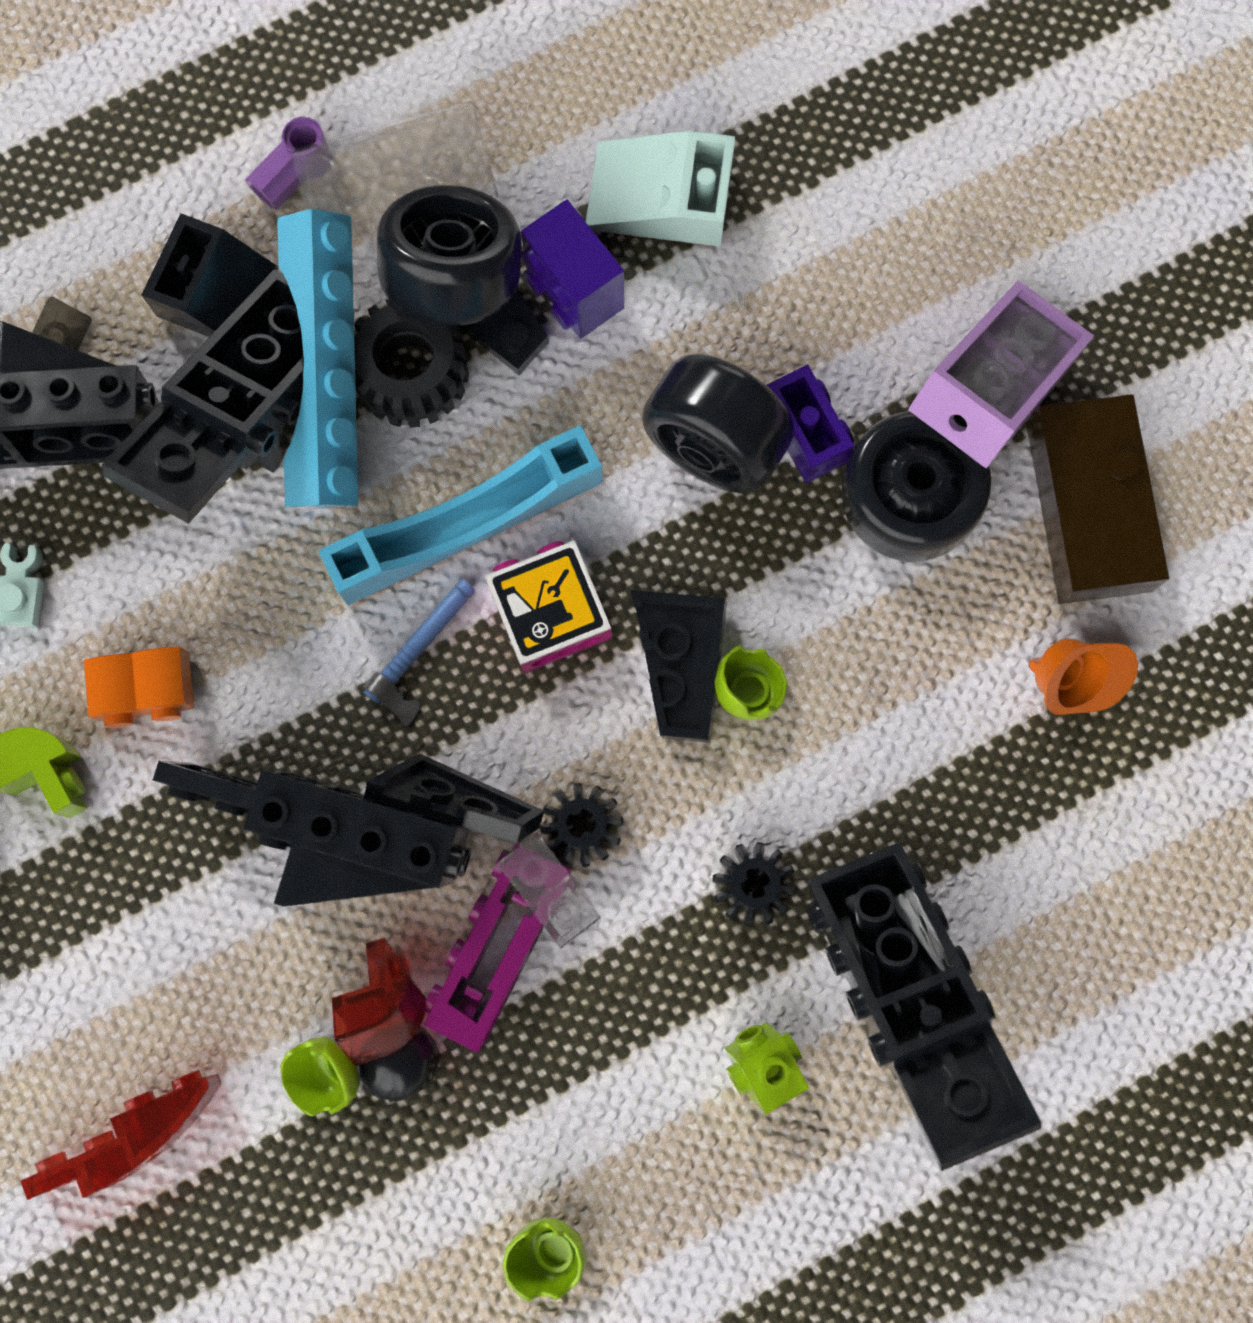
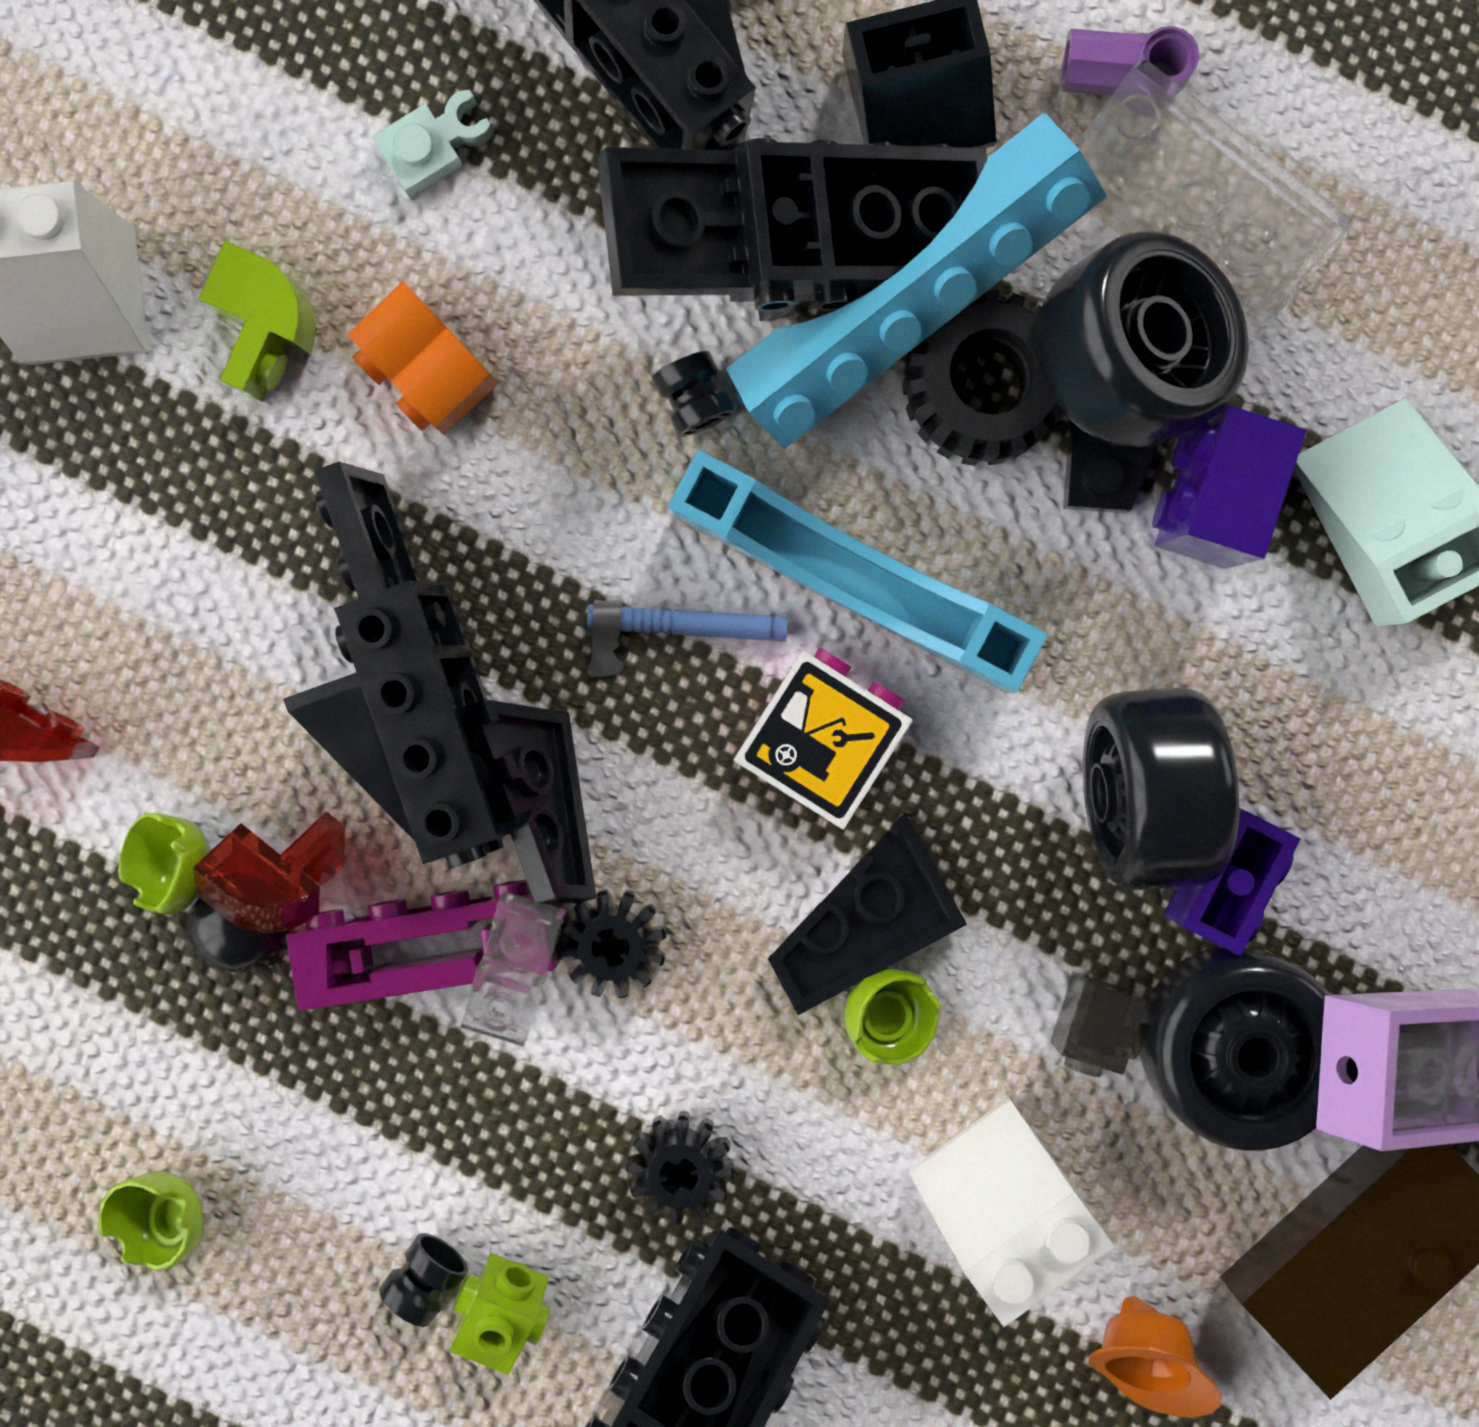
camera: 55 degrees right, 10 degrees up
none -> black wheel [379,1233,469,1327]
none -> black wheel [652,351,736,437]
none -> white slope [908,1097,1115,1327]
none -> clear smoke brick [1050,971,1147,1078]

